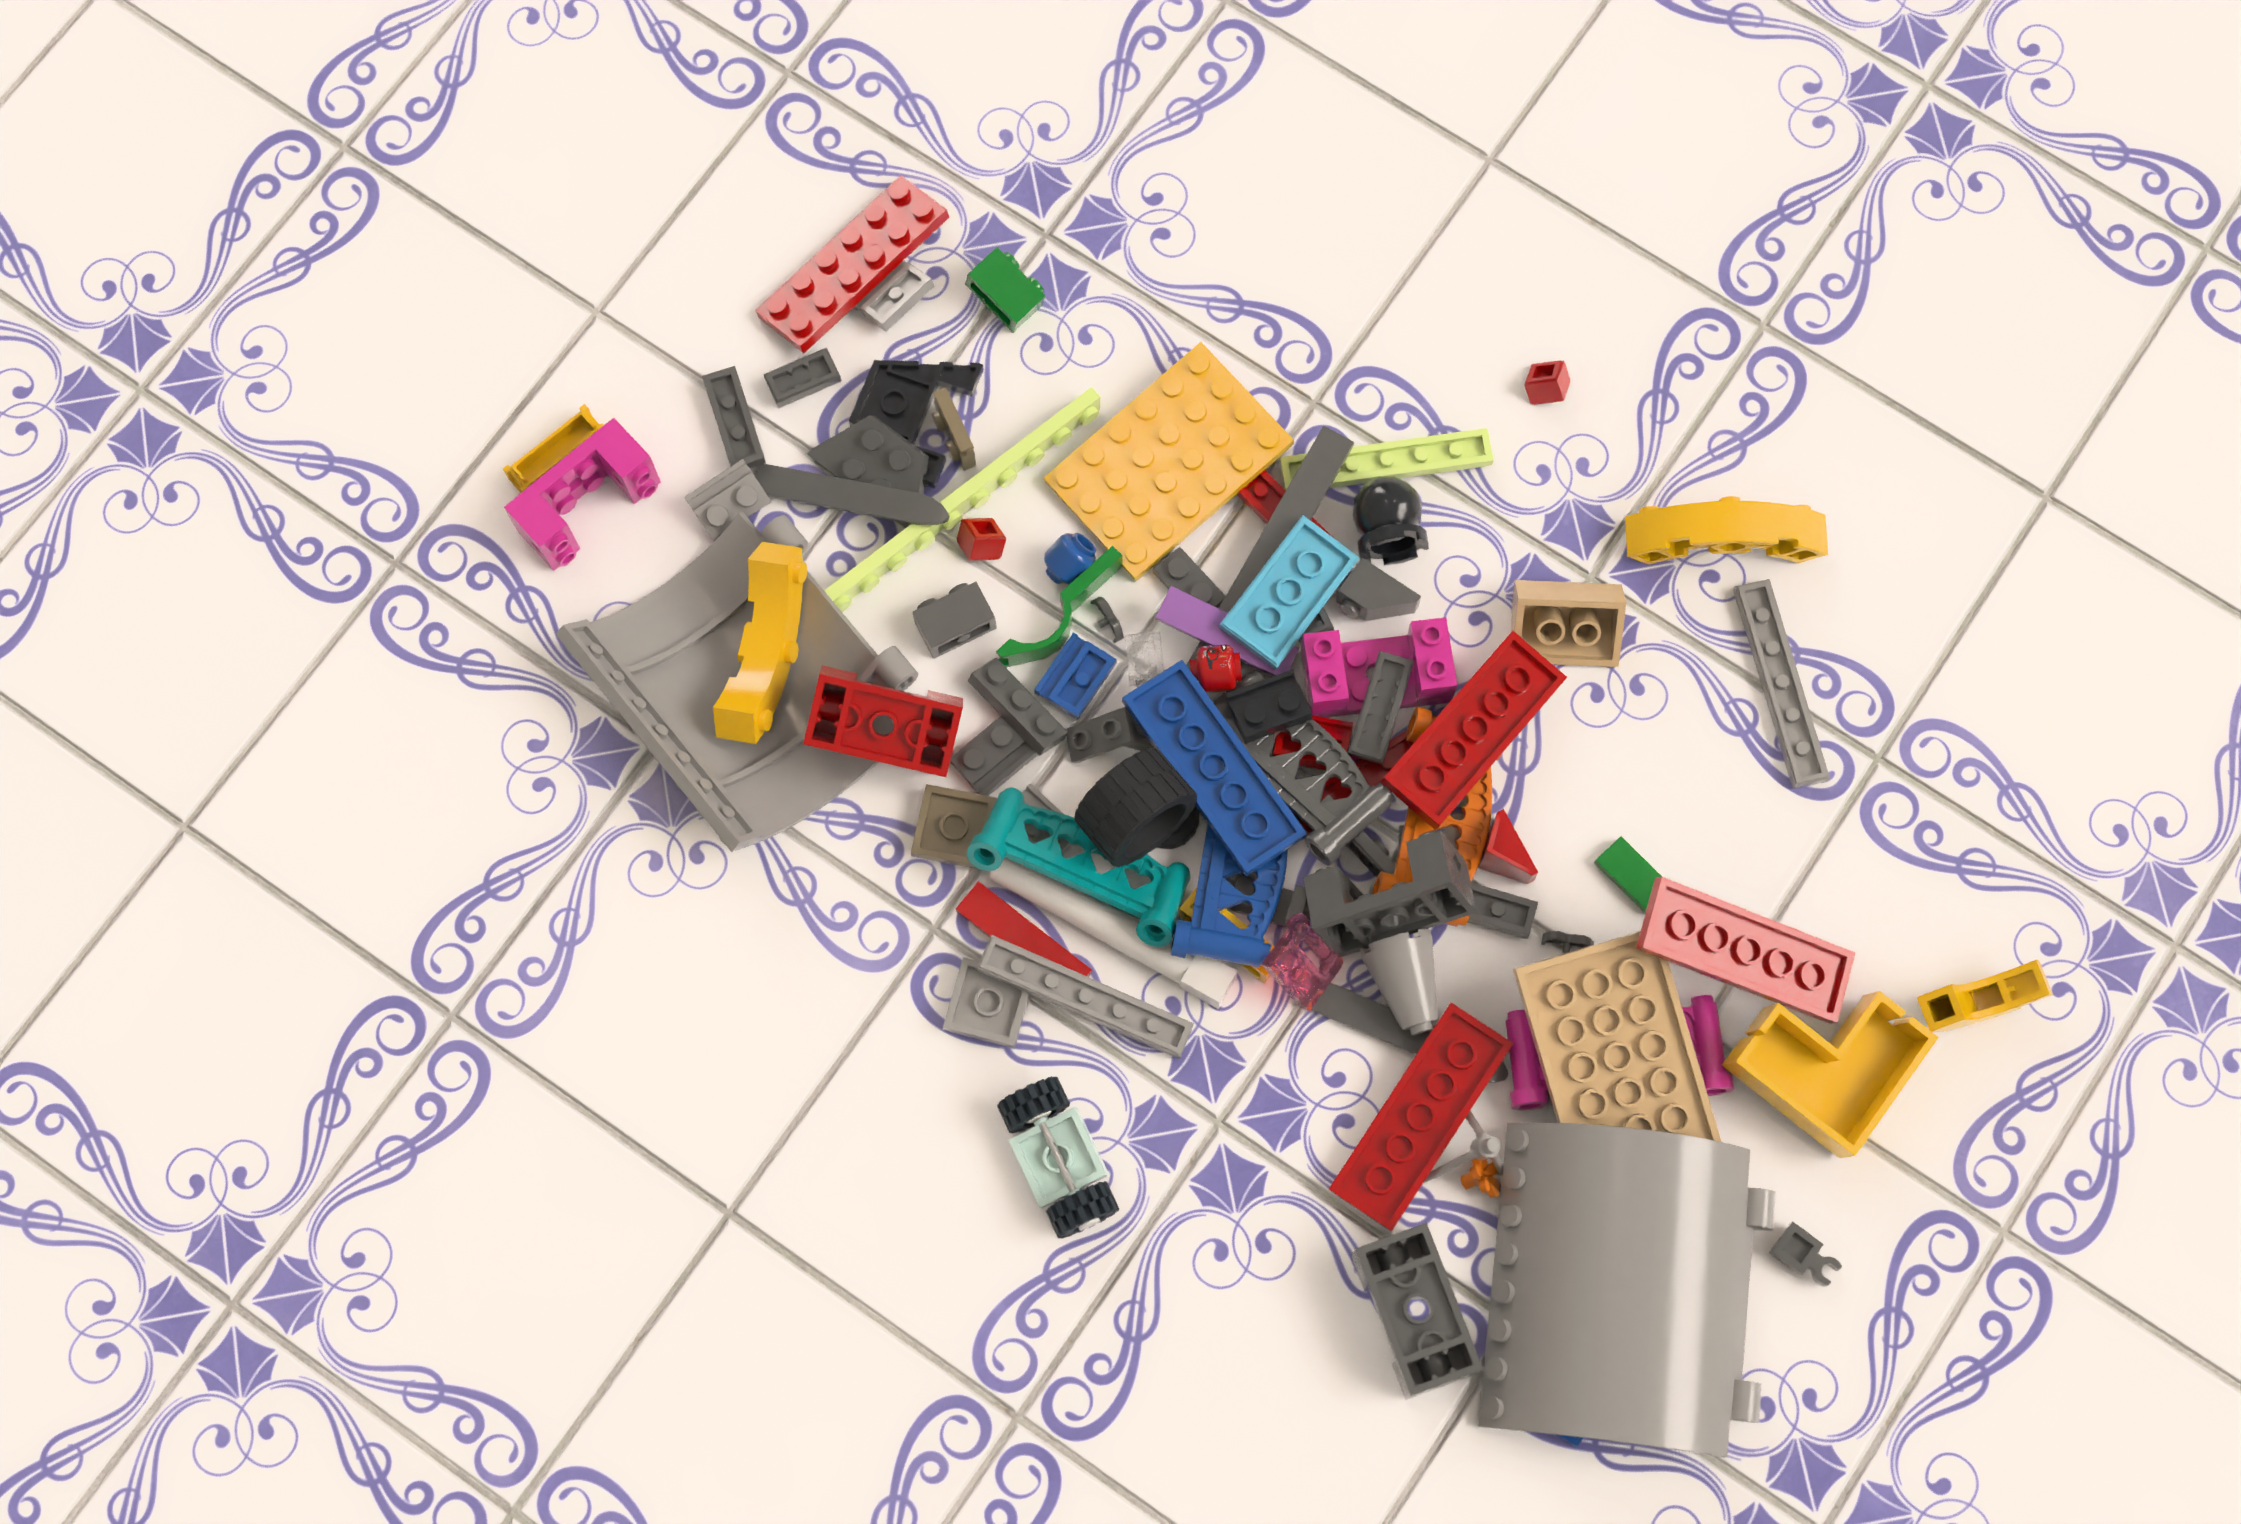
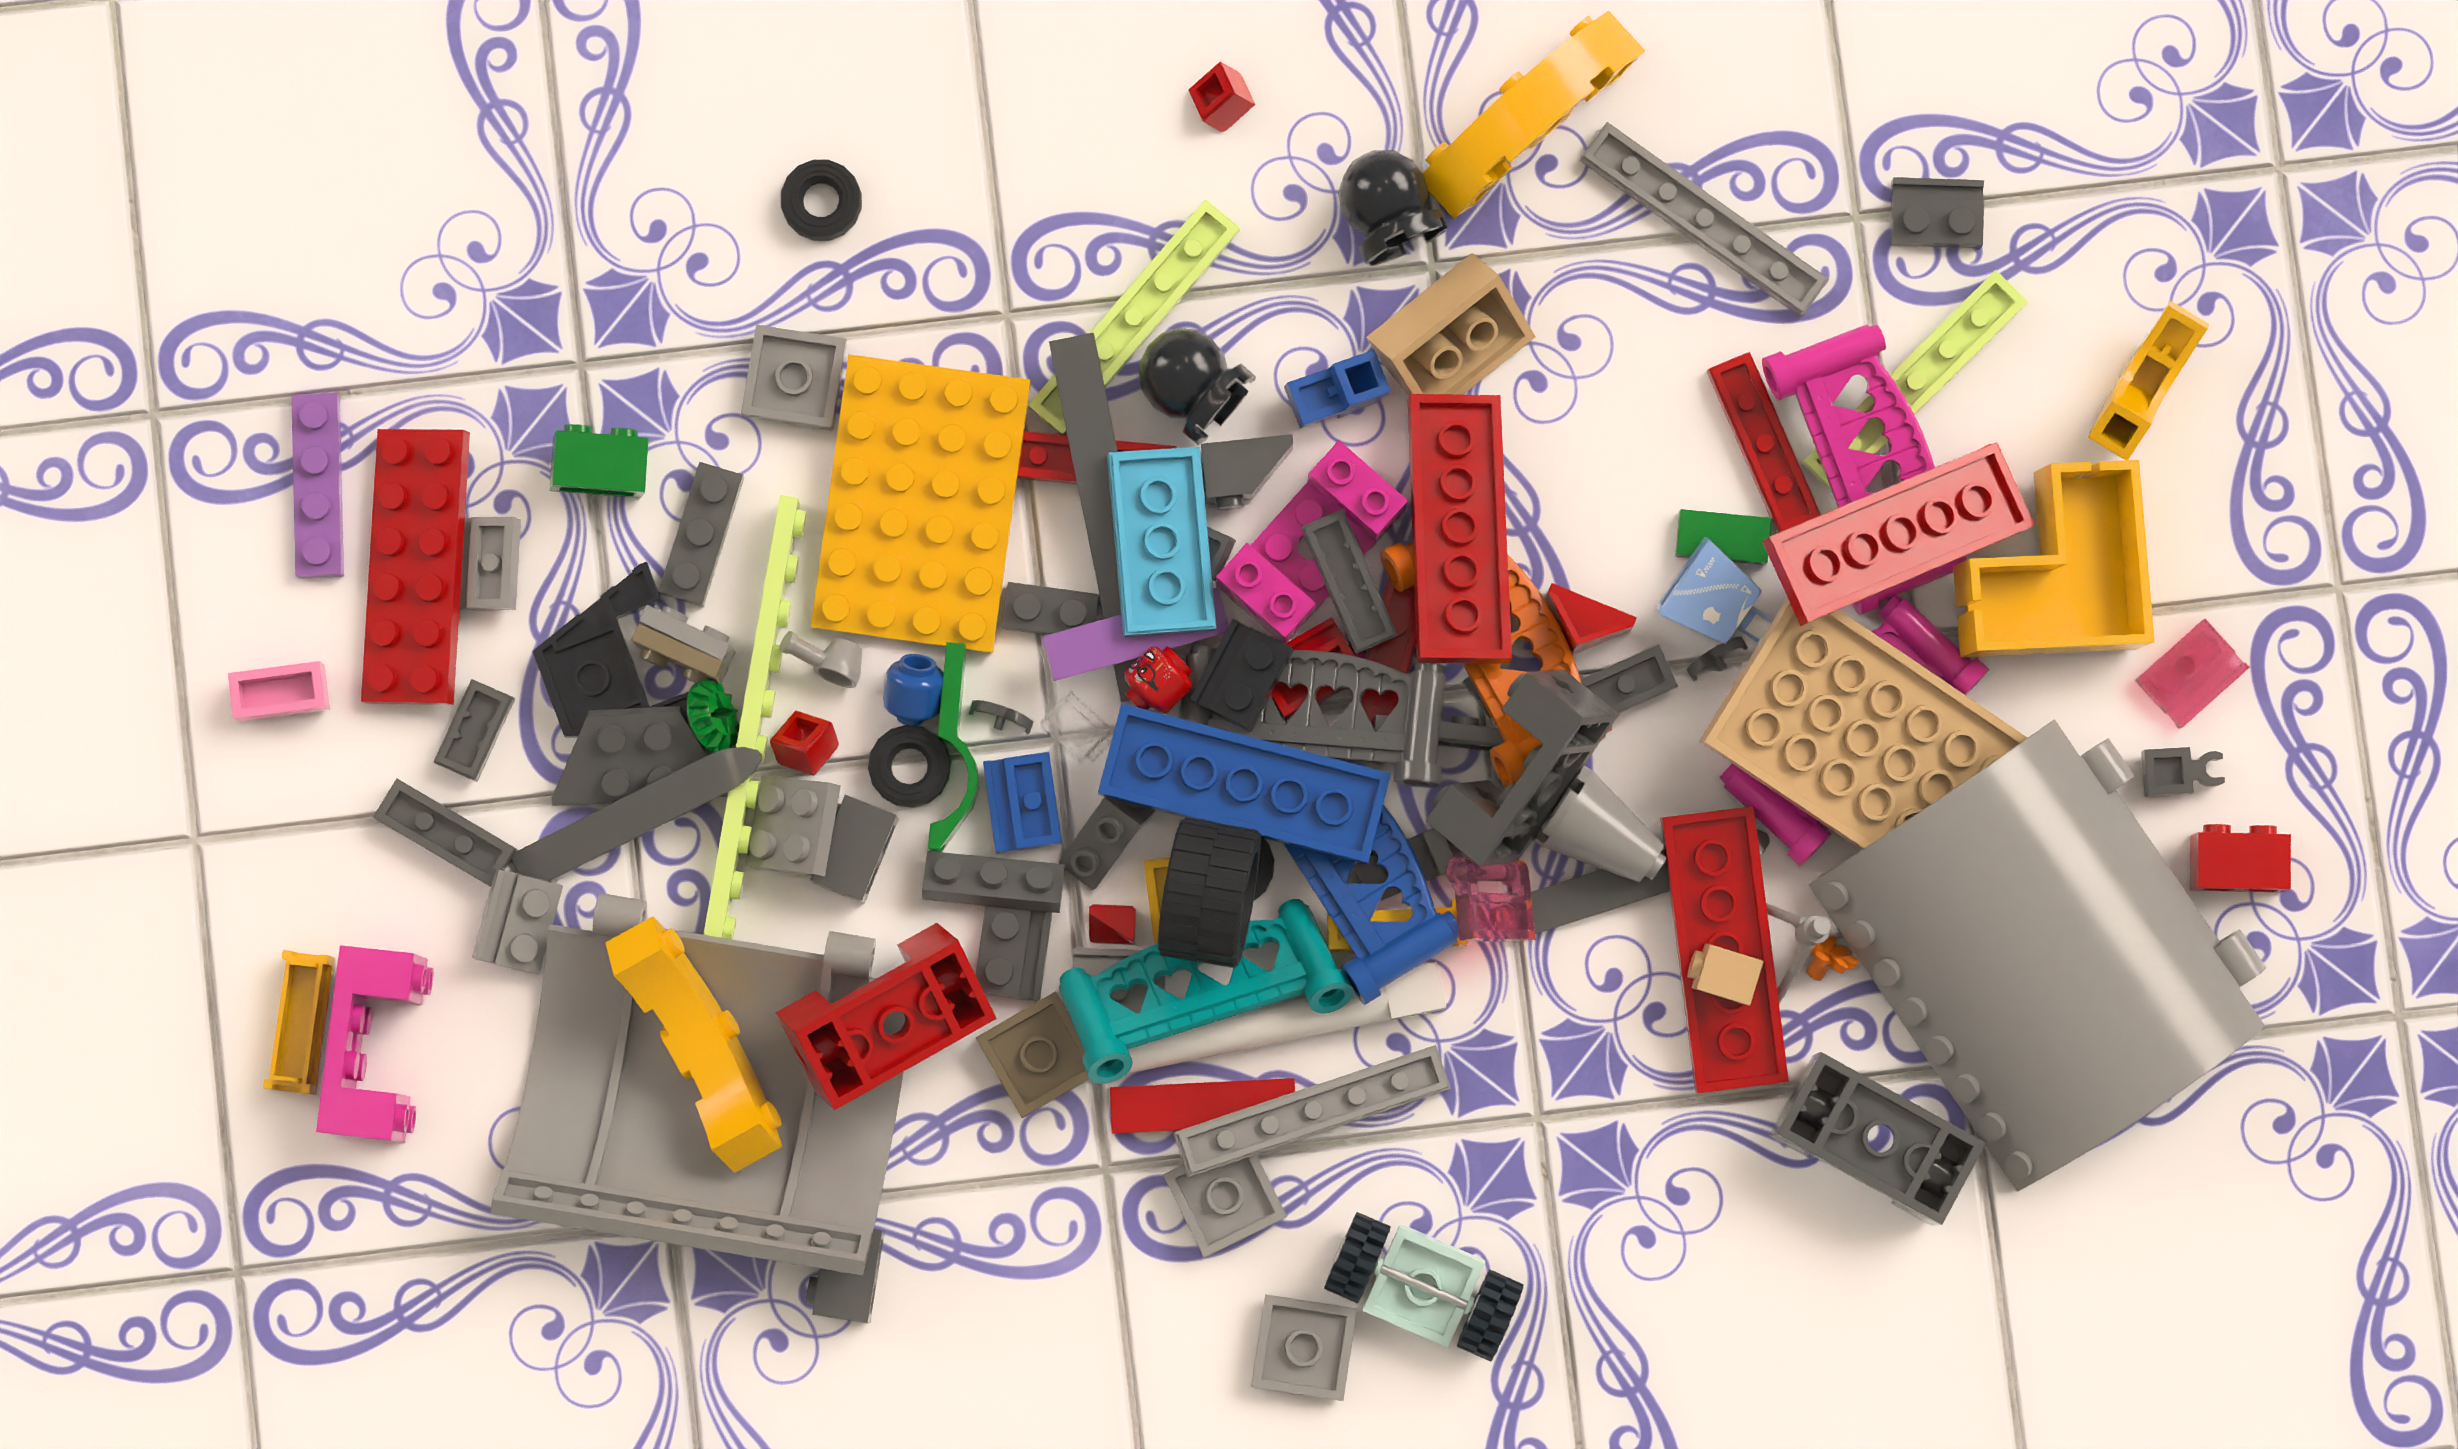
camera: 45 degrees left, 10 degrees up
none -> bright pink piece [228,661,330,722]
none -> medium lavender plate [291,393,344,578]
none -> light grey plate [639,605,736,668]
none -> dark grey plate [658,461,745,607]
none -> green gear [687,679,740,753]
none -> light grey plate [741,324,847,431]
none -> light grey plate [746,776,841,877]
none -> light grey bar [779,631,862,688]
none -> black tyre [781,159,862,241]
none -> dark grey brick [806,1229,885,1323]
none -> black tyre [868,725,951,808]
none -> red slope [1089,904,1136,945]
none -> light grey plate [1251,1294,1357,1401]
none -> blue brick [1284,350,1391,429]
none -> black tile [1338,150,1448,266]
none -> light blue torso [1655,537,1773,644]
none -> tan brick [1687,944,1763,1006]
none -> red tile [1706,351,1821,533]
none -> dark pink piece [1762,324,1967,615]
none -> yellowish green plate [1802,270,2028,493]
none -> dark grey plate [1890,177,1984,249]
none -> clear pink plate [2134,618,2250,729]
none -> red brick [2190,824,2291,893]

